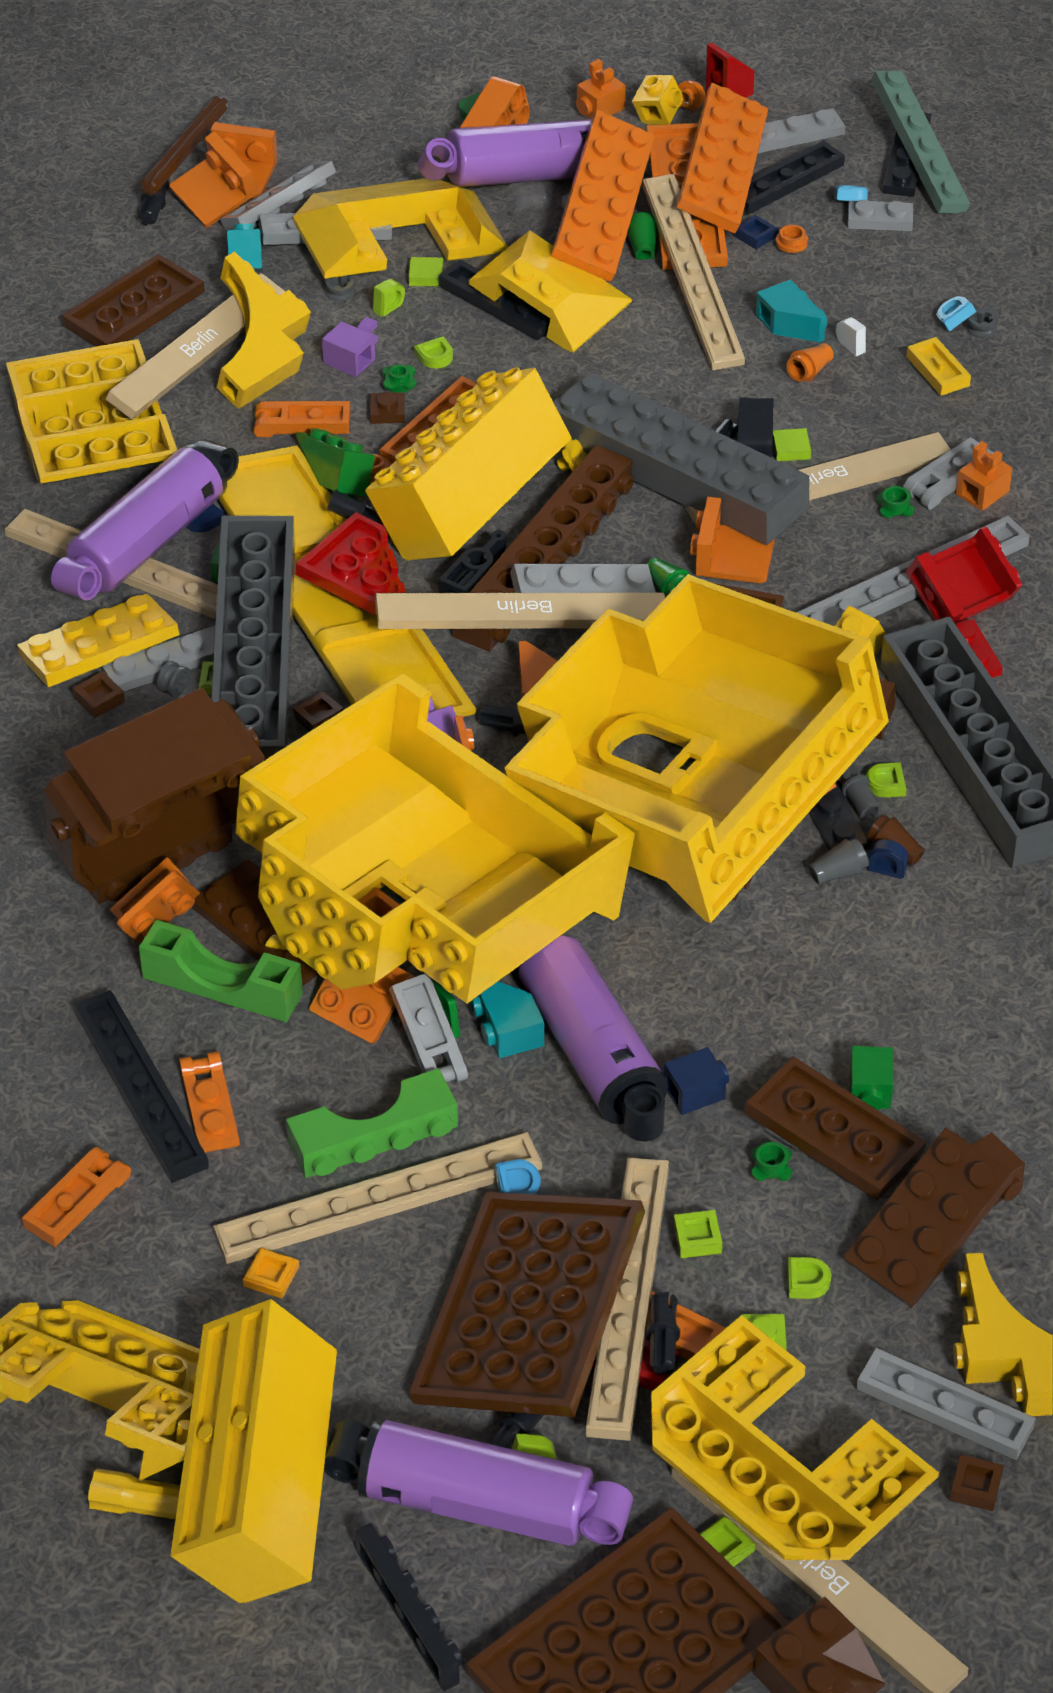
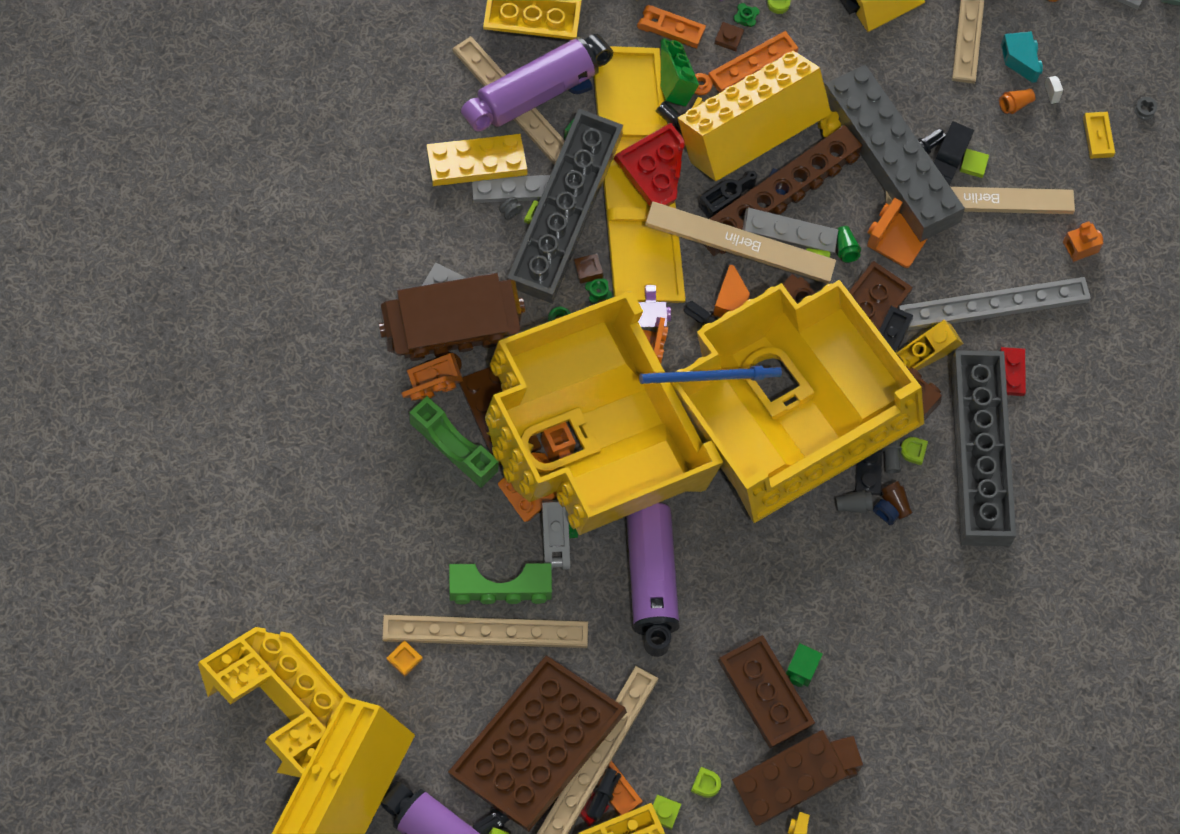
camera: 15 degrees right, 20 degrees up
orange plate [22,1147,131,1248] -> none
reddish brown plate [73,671,125,718] -> none
black plate [74,990,209,1183] -> none
yellow axle [88,1468,180,1519] -> none
orange plate [179,1051,240,1153] -> none
teal slope [469,981,544,1058] -> none
dark azure tile [494,1159,541,1194] -> none
dark blue brick [664,1047,729,1115] -> none
lime plate [673,1210,723,1258] -> none
green plate [751,1142,793,1181] -> none
green plate [877,486,915,518] -> none
light grey plate [903,437,994,510] -> none
red panel [905,526,1022,623] -> none
medium azure tile [937,296,977,331] -> none
none -> blue bar [639,366,782,384]

